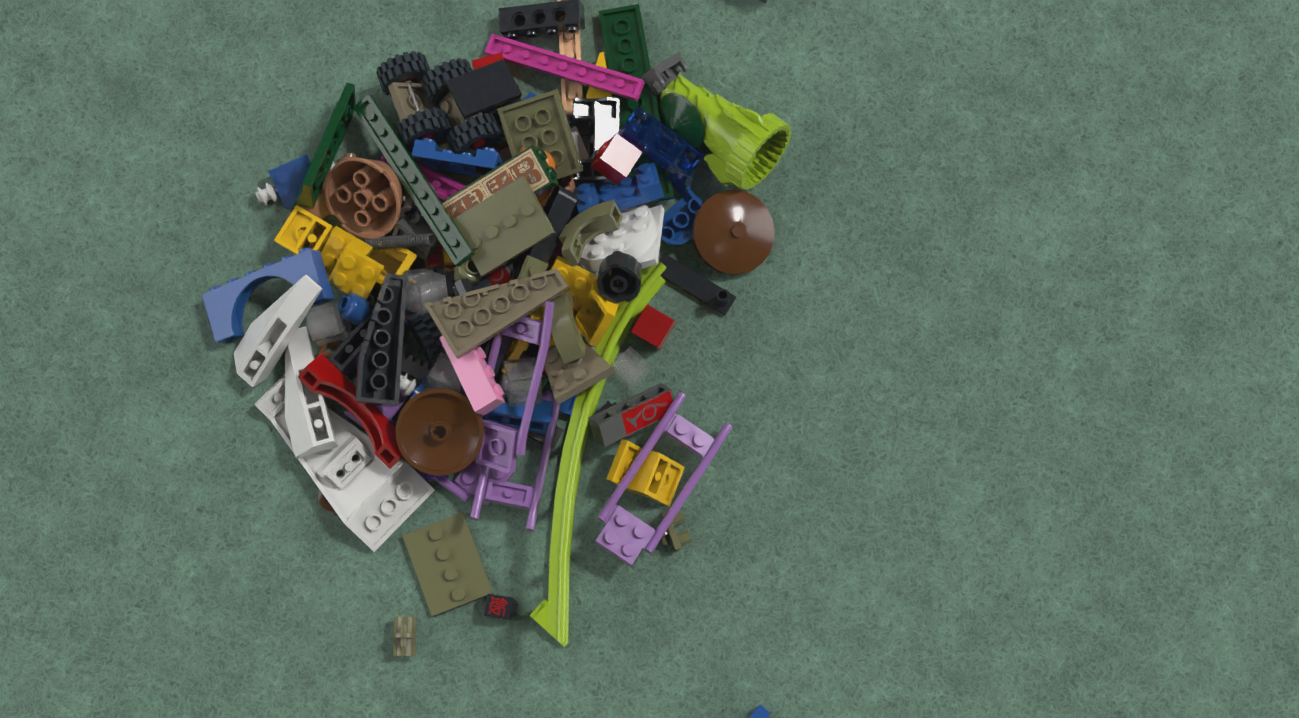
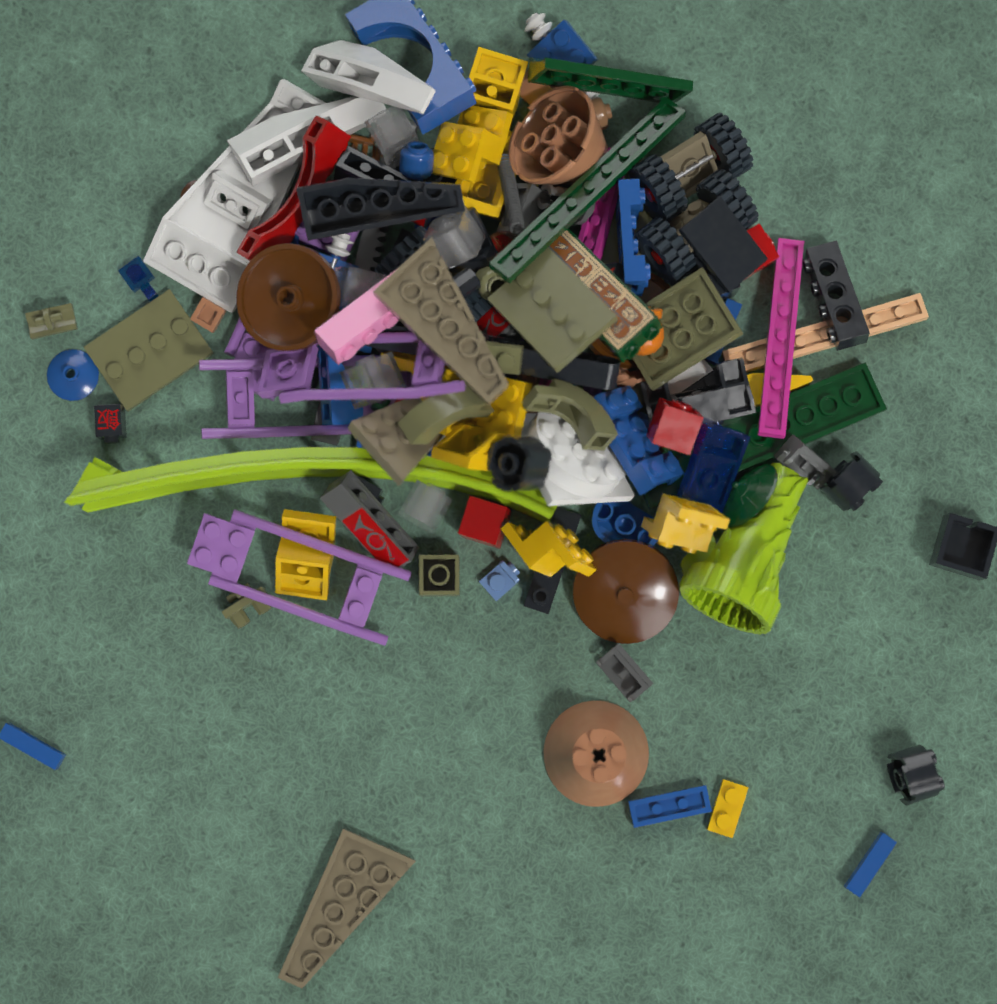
camera: 75 degrees right, 5 degrees up
none -> blue dish [47,349,99,401]
none -> clear blue plate [118,256,159,302]
none -> nougat plate [190,297,227,333]
none -> dark tan wing [278,828,416,988]
none -> olive head [419,555,460,597]
none -> medium blue bracket [479,560,520,601]
none -> yellow bracket [501,521,597,577]
none -> nougat cone [544,701,649,807]
none -> dark grey hinge [596,643,653,702]
none -> blue plate [628,785,712,828]
none -> yellow bracket [641,493,730,554]
none -> yellow plate [707,779,748,838]
none -> black brick [820,451,883,511]
none -> blue piece [843,832,897,898]
none -> black brick [887,745,945,805]

